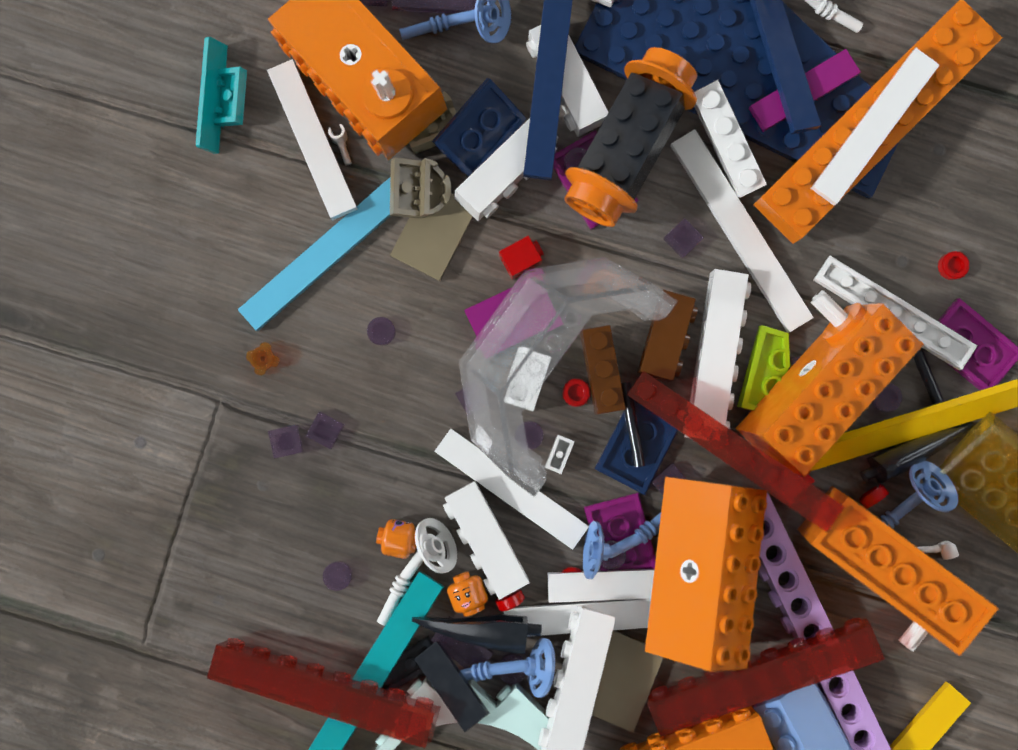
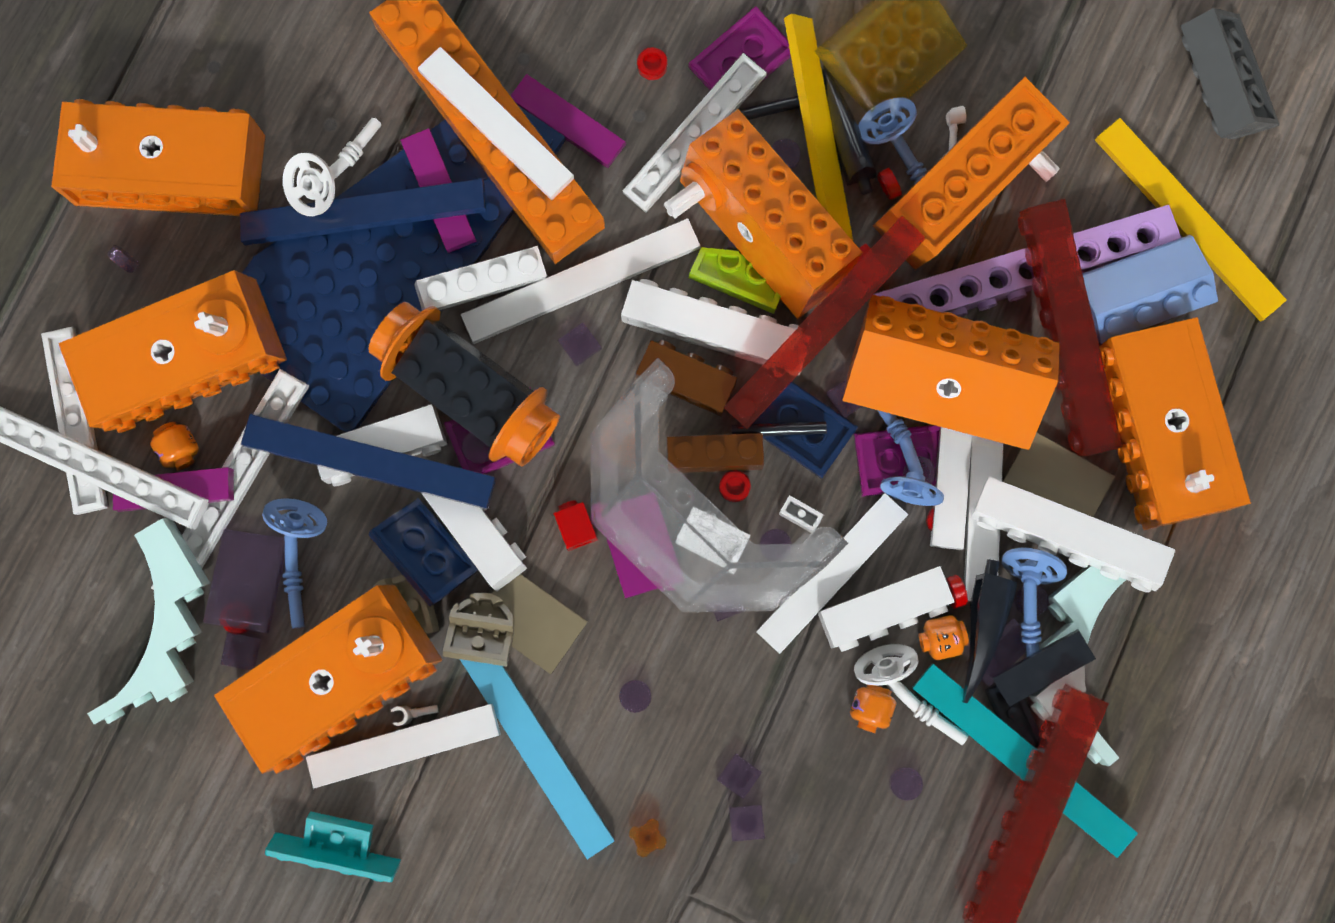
camera: 80 degrees left, 5 degrees down
none -> magenta tile [510,74,626,168]

